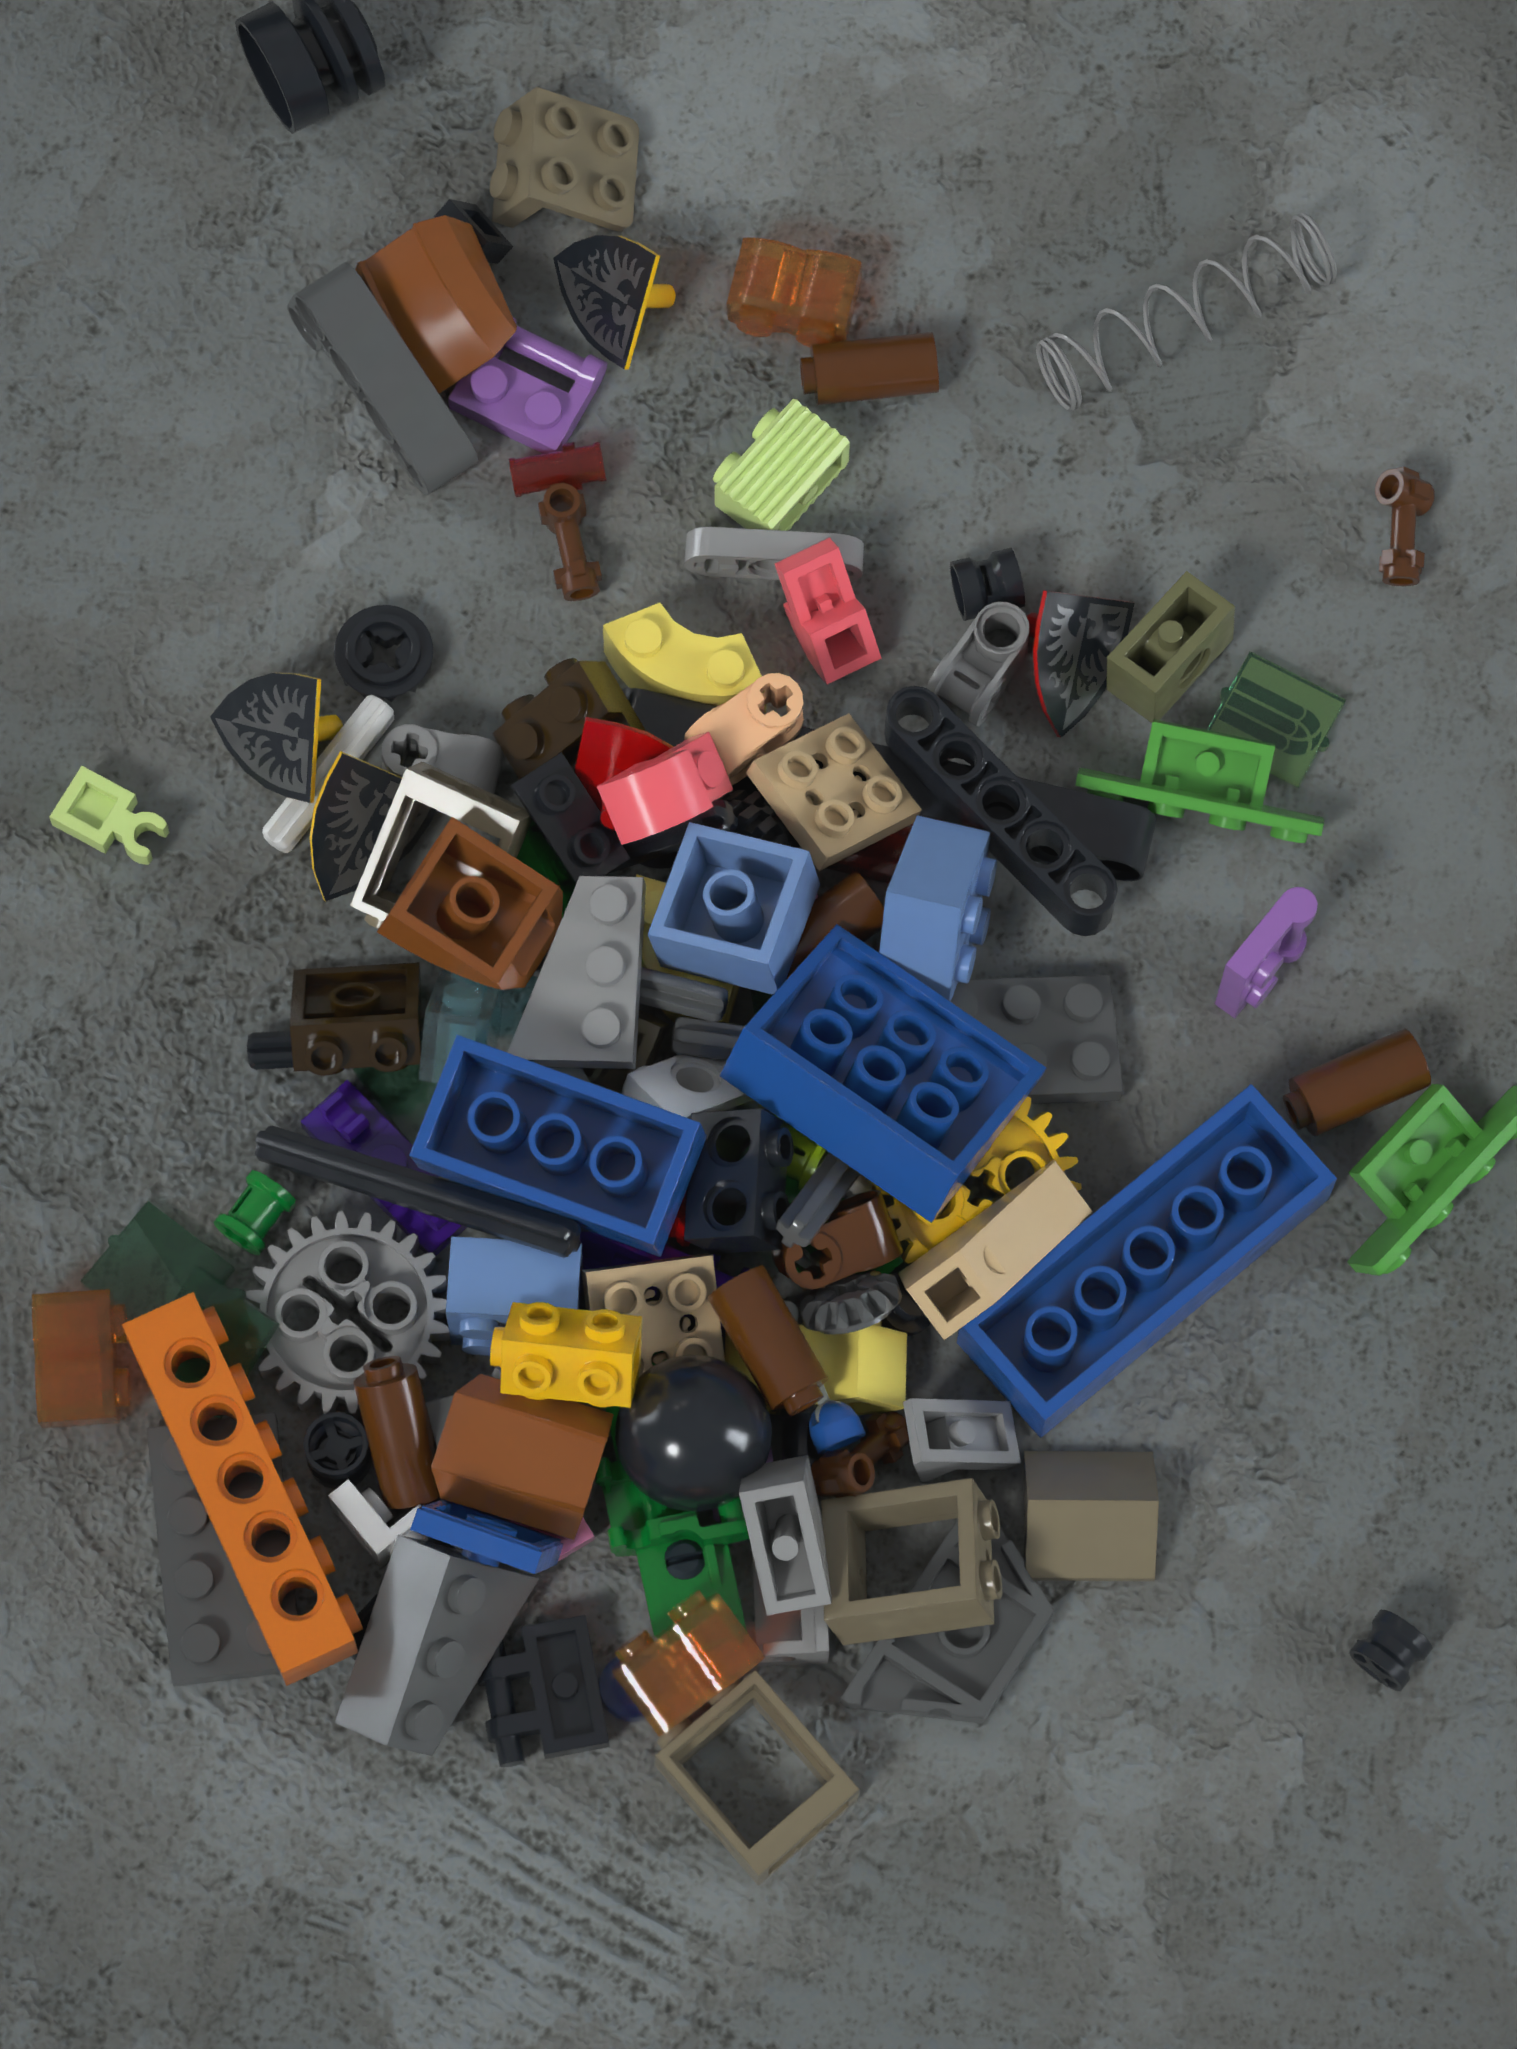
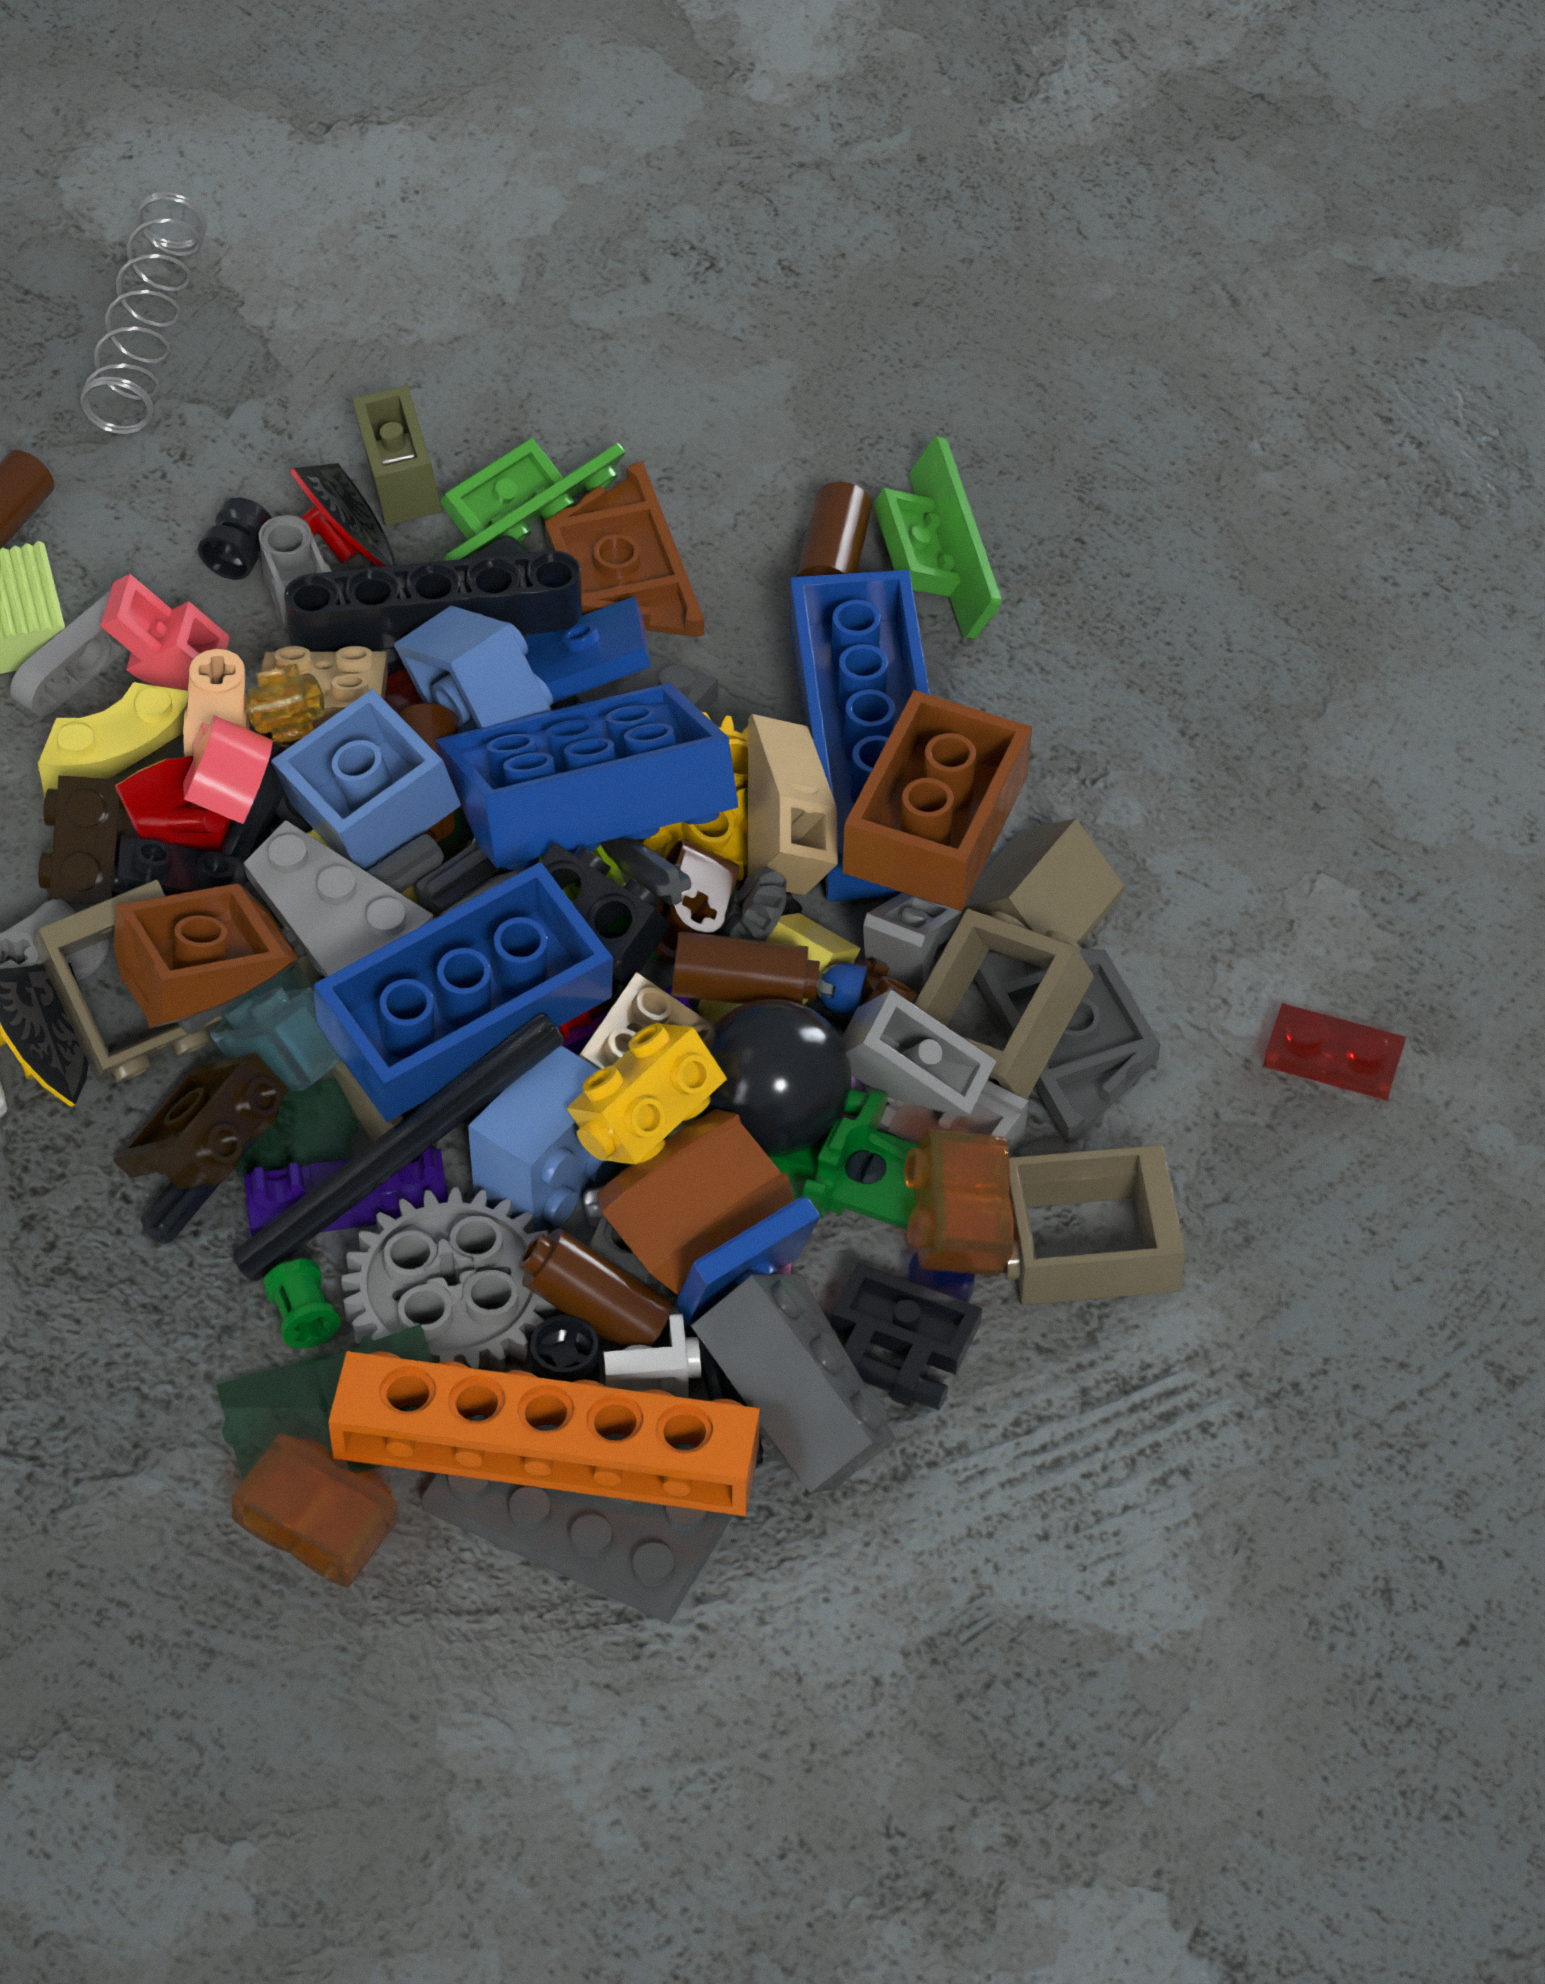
camera: 55 degrees left, 20 degrees down
clear green piece [1206,651,1346,788] -> none
medium lavender plate [1215,887,1318,1019] -> none
black wheel [1349,1609,1433,1691] -> none
reddish brown bar [1375,466,1435,587] -> none
none -> clear yellow gear [246,664,325,743]
none -> blue plate [524,596,651,703]
none -> dark orange wing [545,461,704,637]
none -> dark orange brick [842,690,1032,911]
none -> clear red plate [1263,1003,1406,1101]

